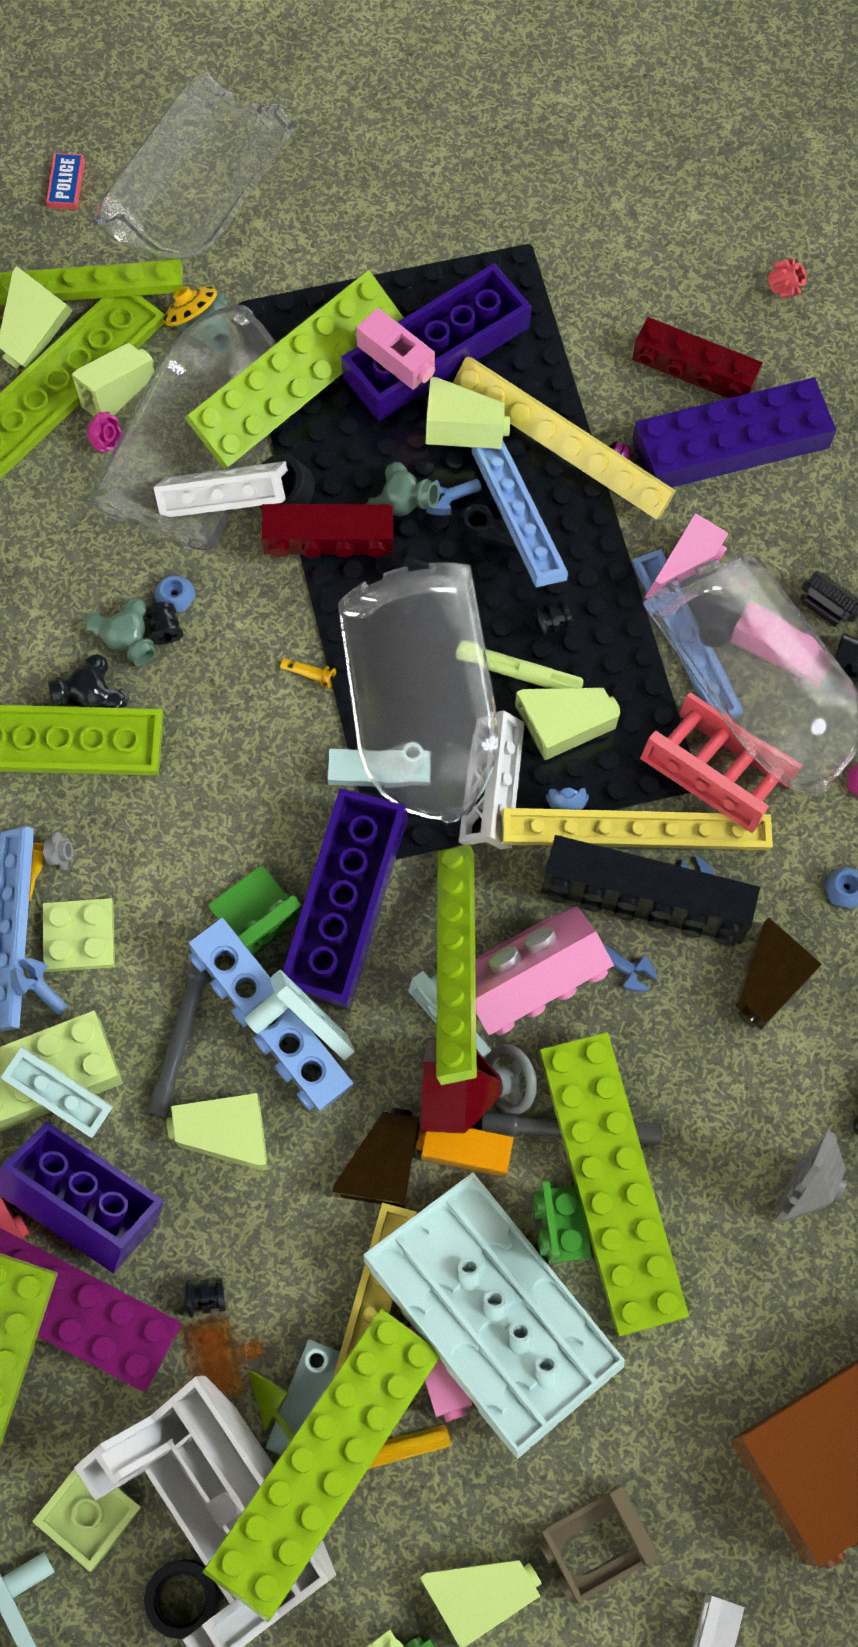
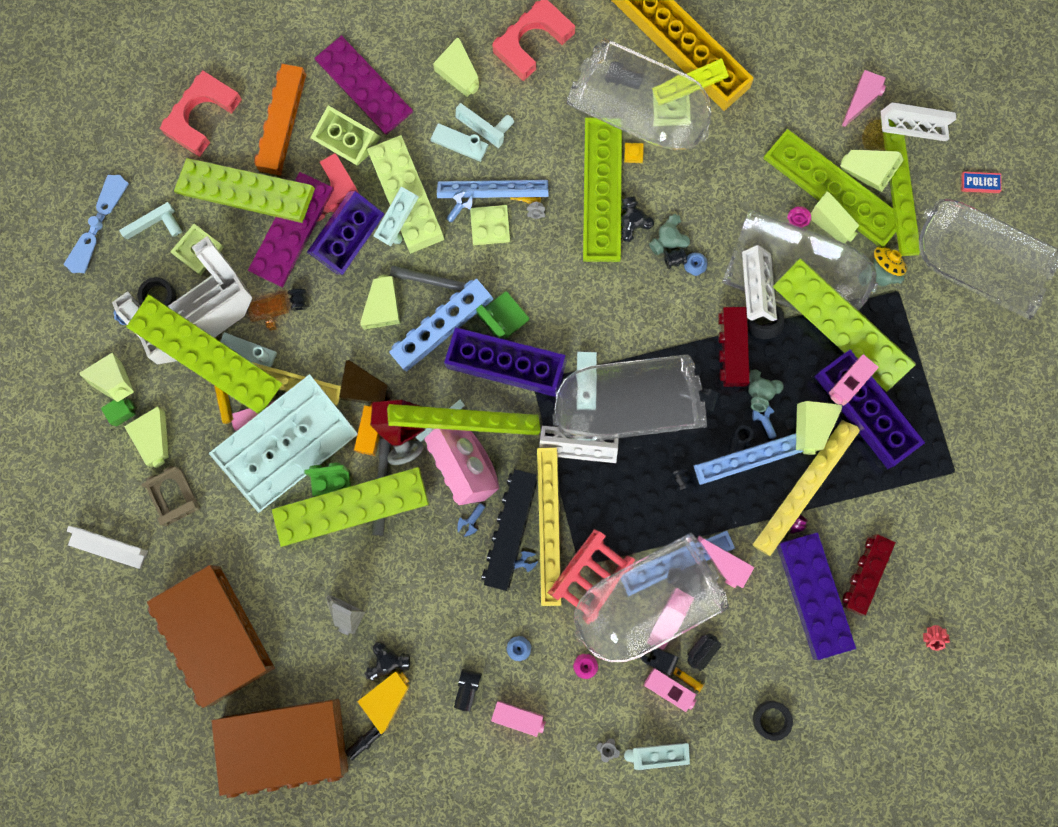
camera: 100 degrees right, 10 degrees up
light aqua piece [245,970,355,1060] -> none
lime piece [248,1370,294,1441] -> none
yellow piece [280,658,336,689] -> none
yellowish green axle [456,642,583,689] -> none
yellowish green slope [515,688,620,760] -> none
medium blue plate [546,788,589,810] -> none
dark brown slope [735,918,822,1030] -> none

